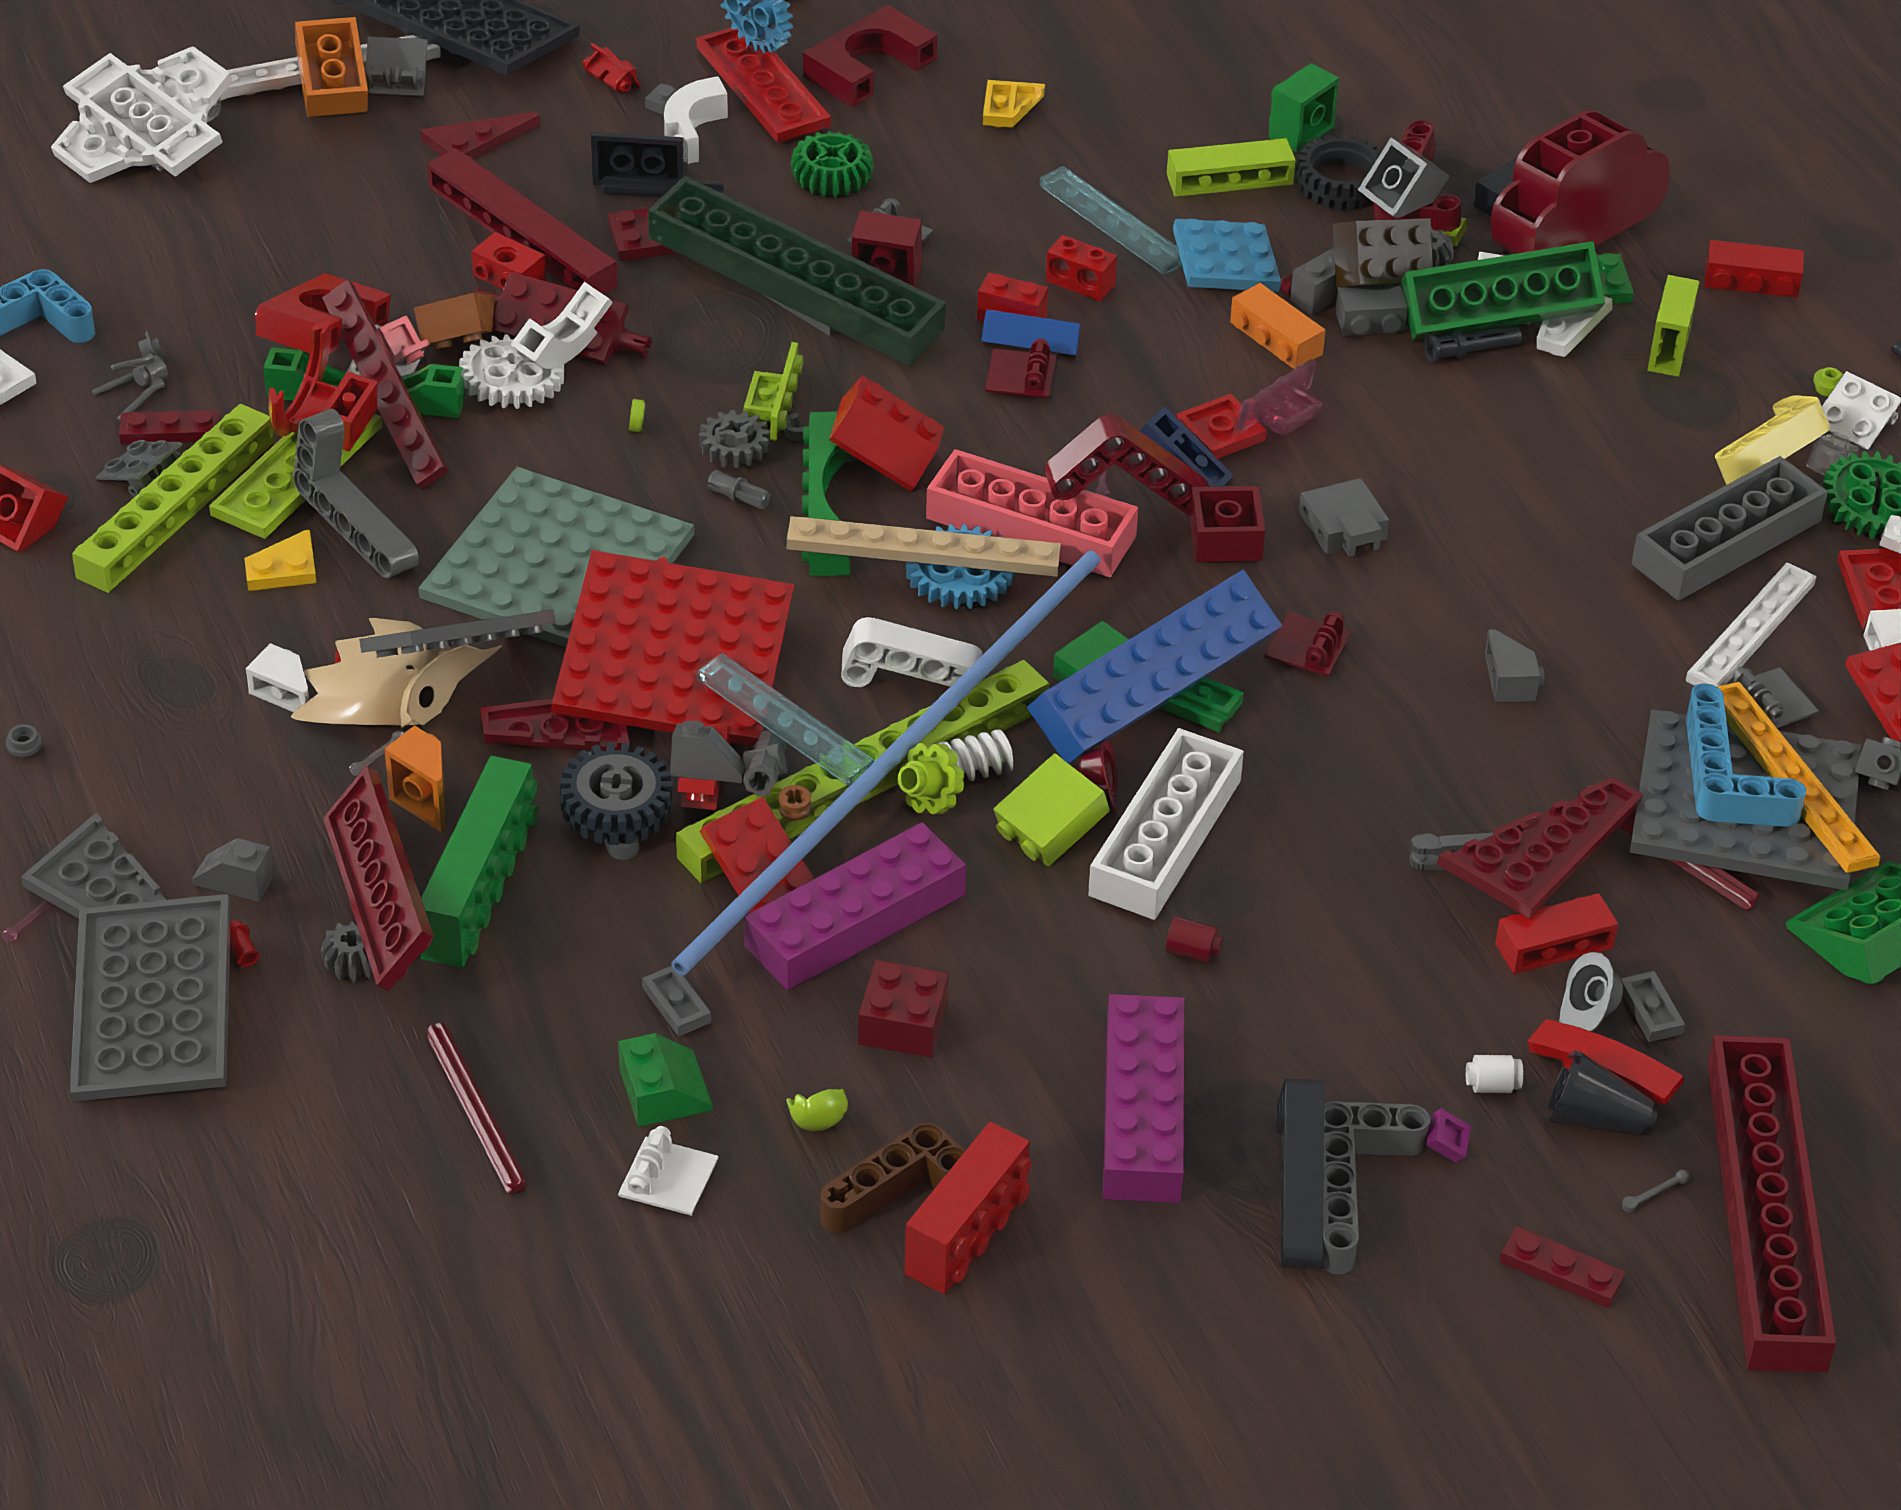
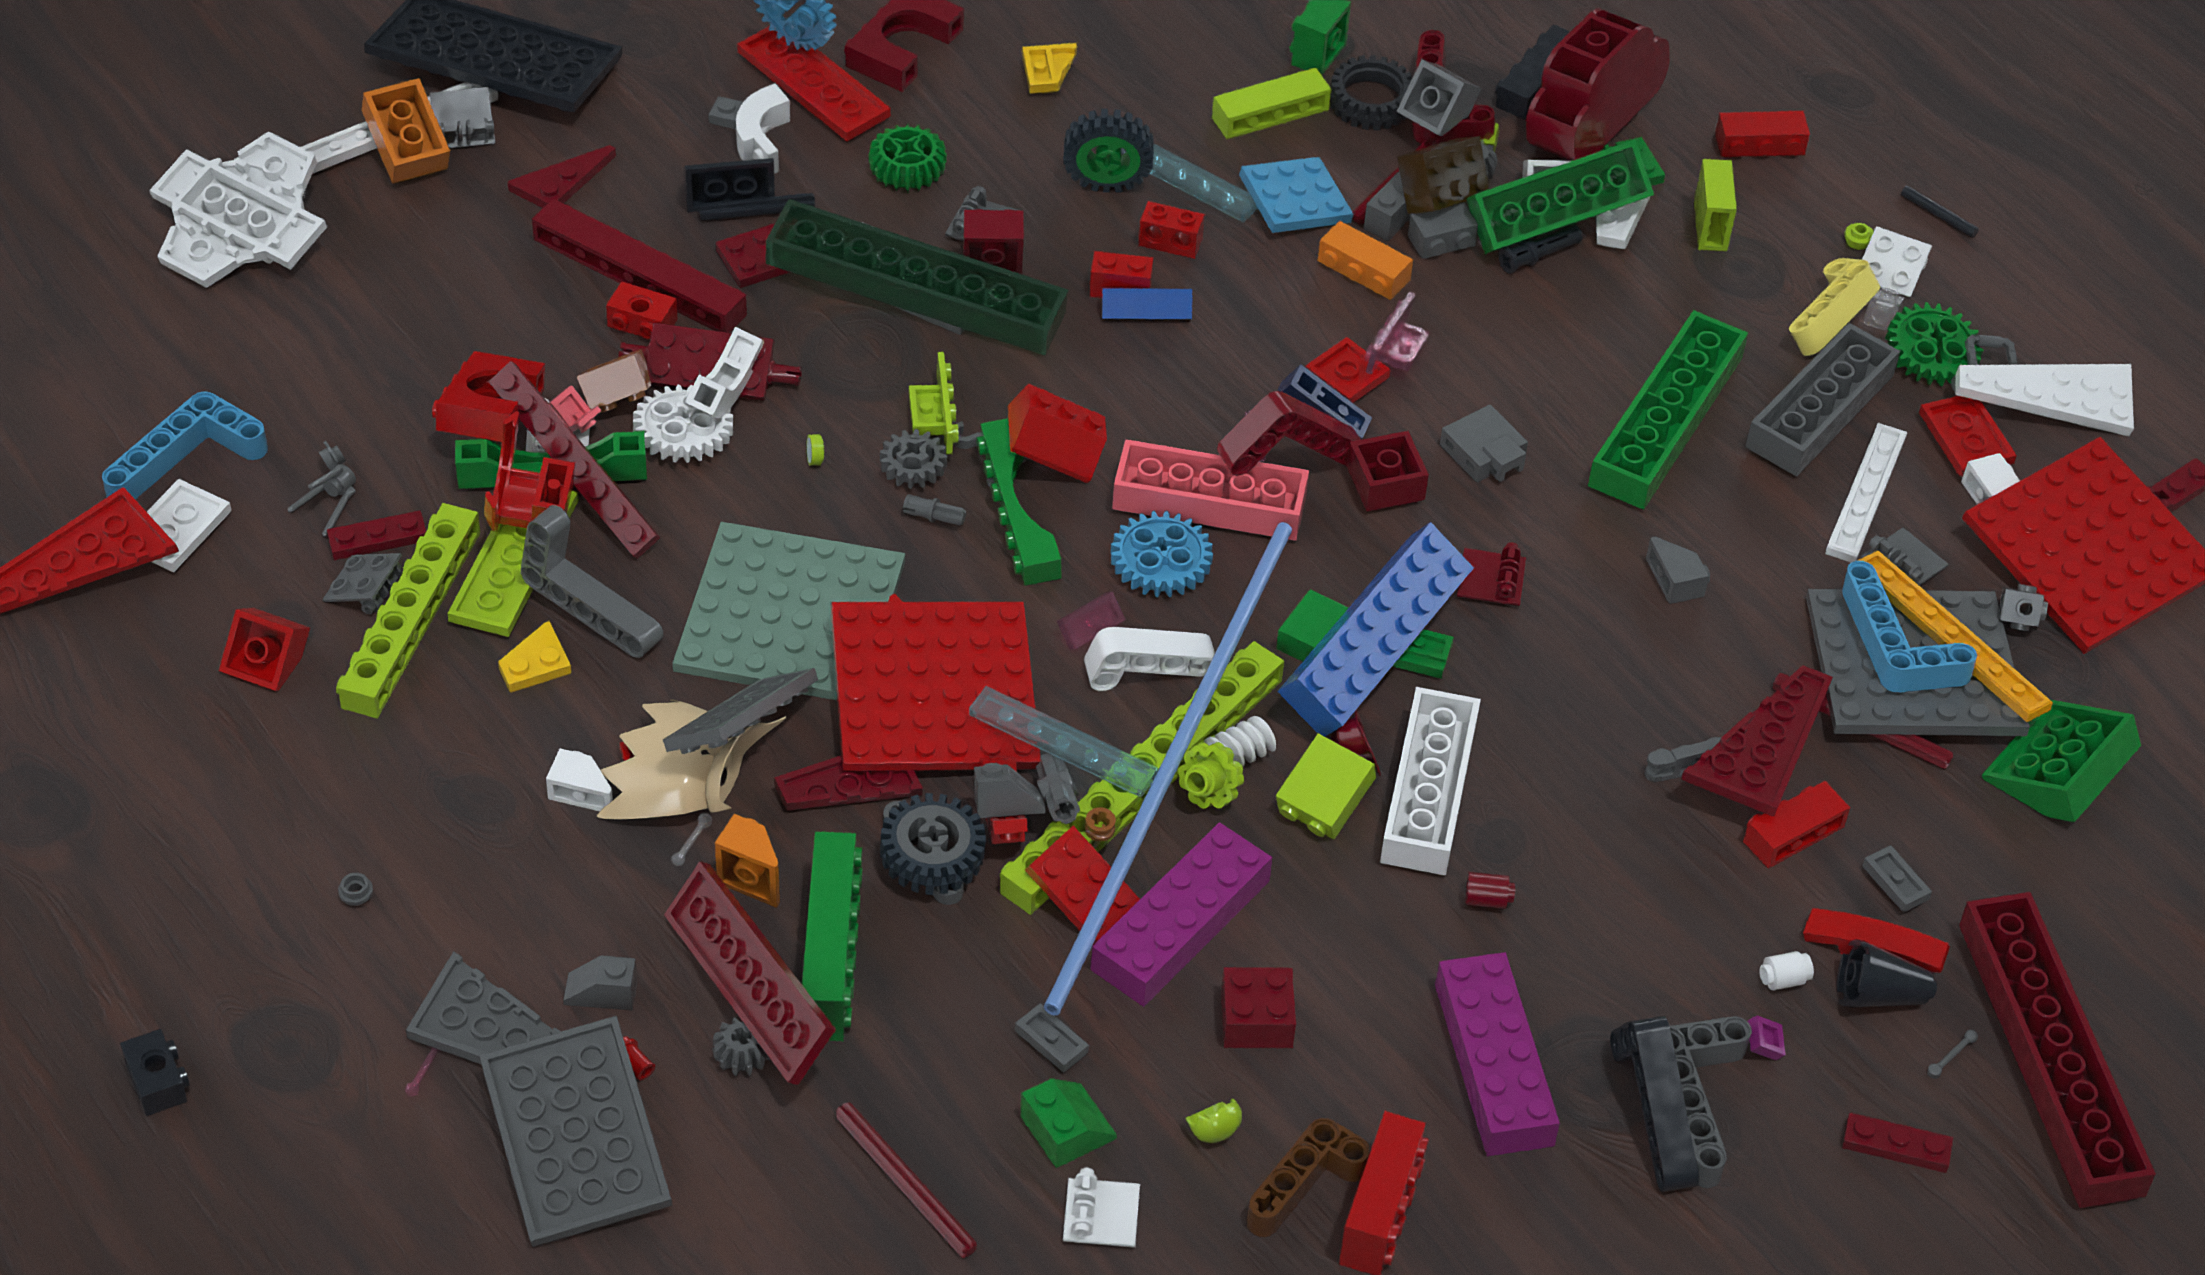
camera: 15 degrees left, 5 degrees up
red hinge [583,43,642,93] -> none
tan plate [786,516,1061,577] -> none
dark red hinge [985,338,1057,398] -> none
piece [1559,952,1623,1032] -> none
none -> clear pink plate [1057,591,1126,649]
none -> black wheel [1063,109,1154,193]
none -> green brick [1588,310,1748,510]

